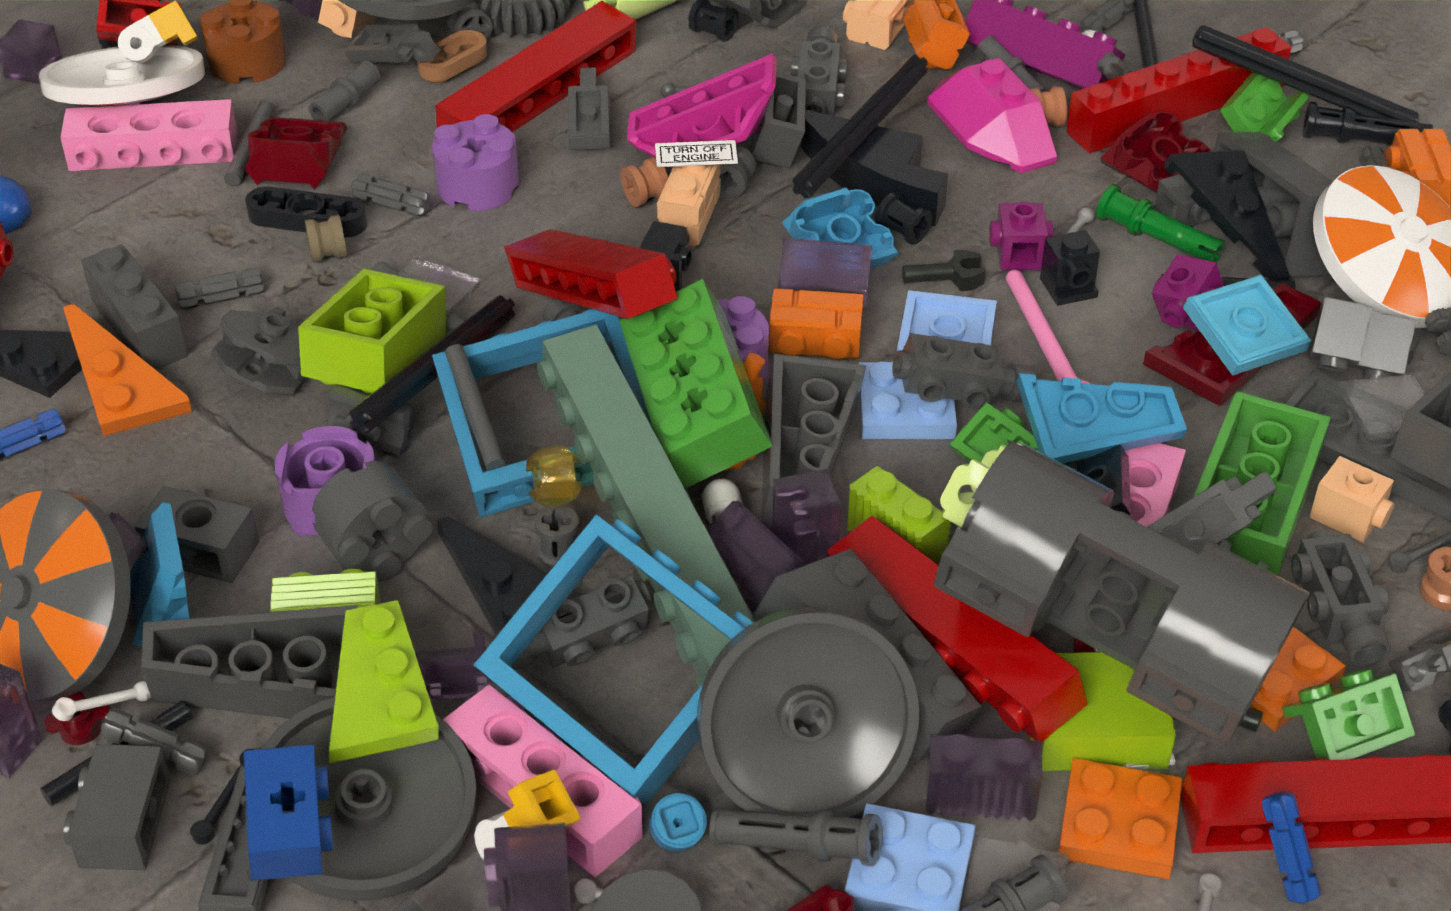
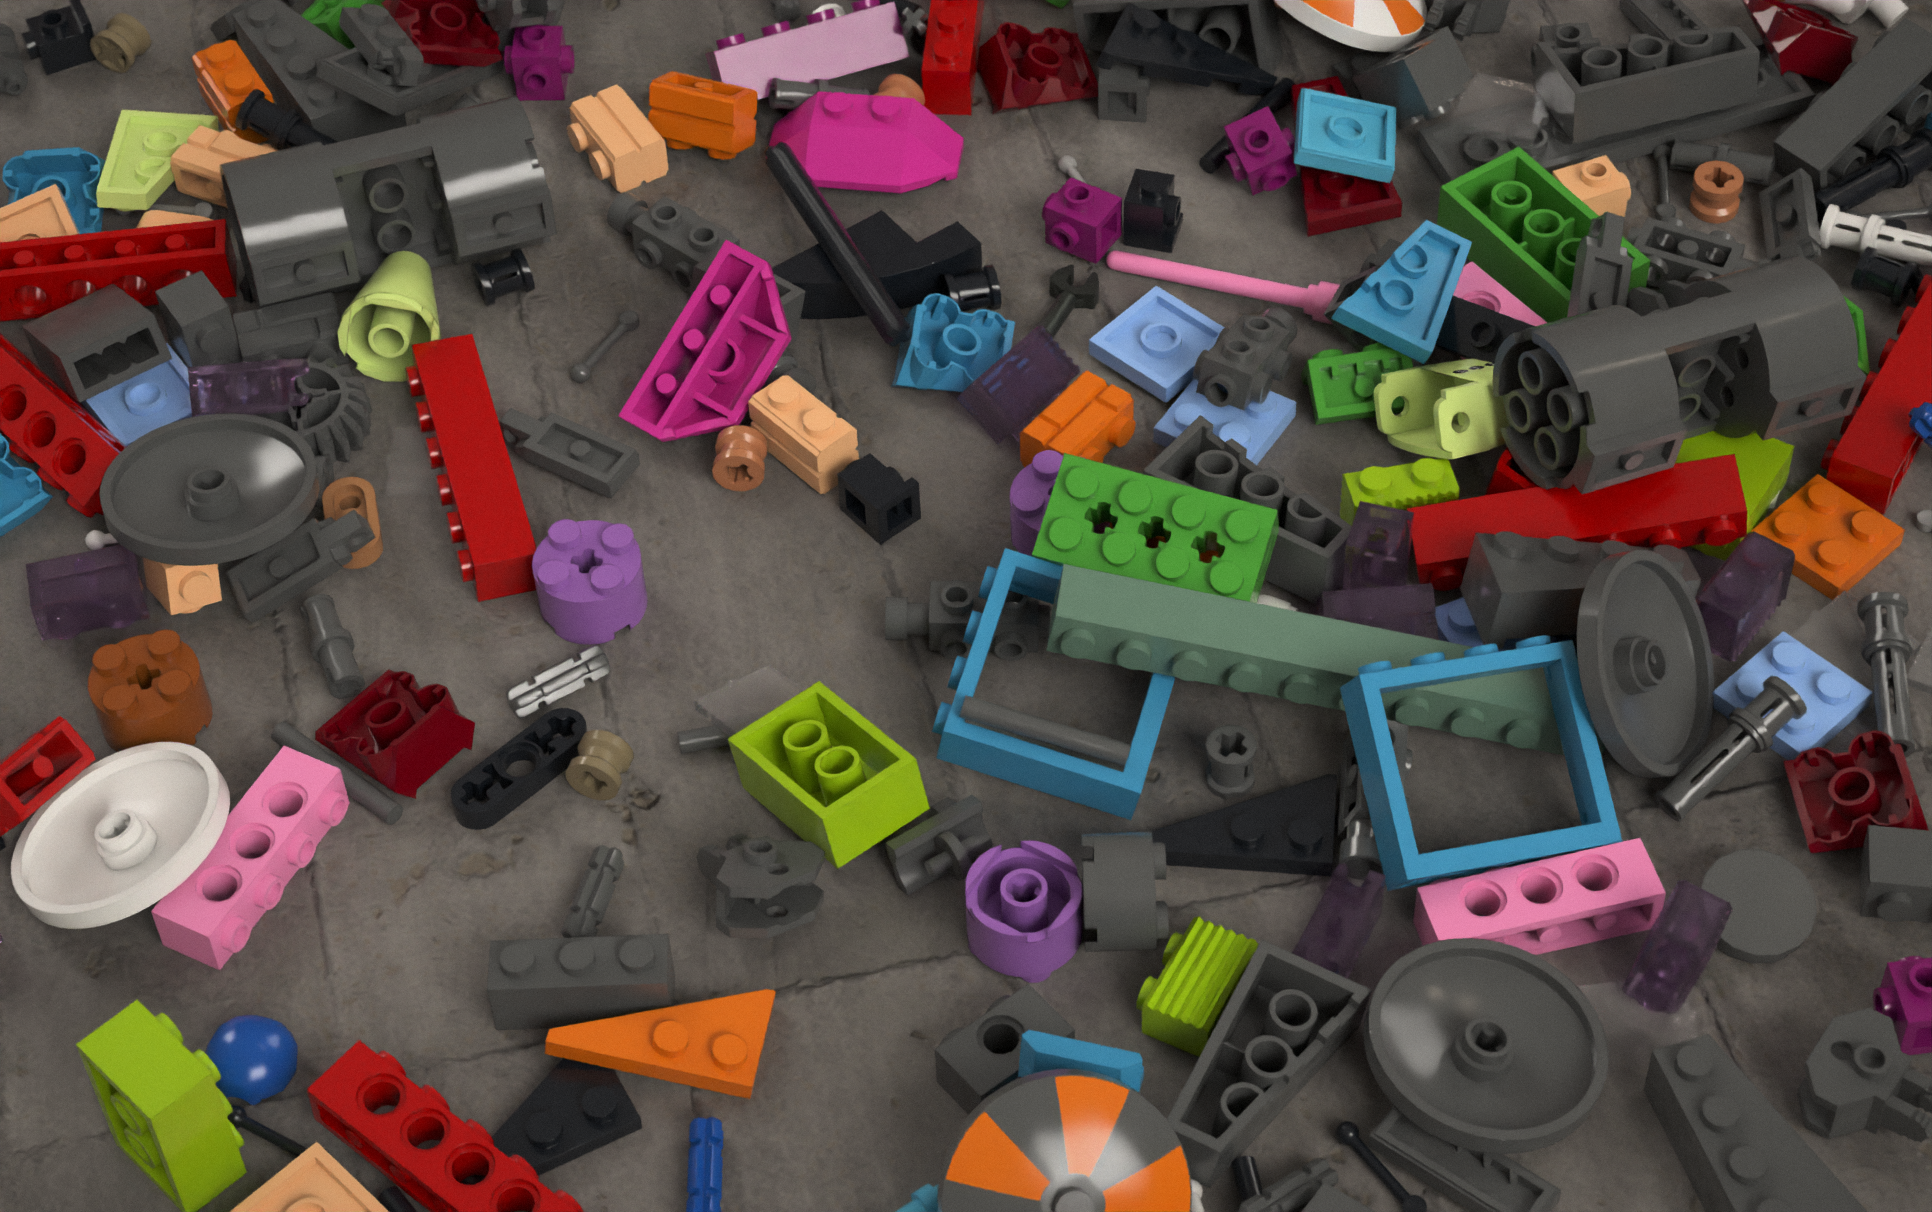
camera: 55 degrees left, 5 degrees up
leg [118,0,198,63] -> none
blue brick [244,745,332,881] -> none
lime wing [329,600,439,764] -> none
black axle [349,295,515,433] -> none
yellow leg [474,769,581,867] -> none
red brick [504,229,678,319] -> none
clear yellow piece [526,445,581,508] -> none
dark azure tile [649,793,707,853] -> none
white sticker [655,140,738,167] -> none
green pin [1096,184,1226,263] -> none

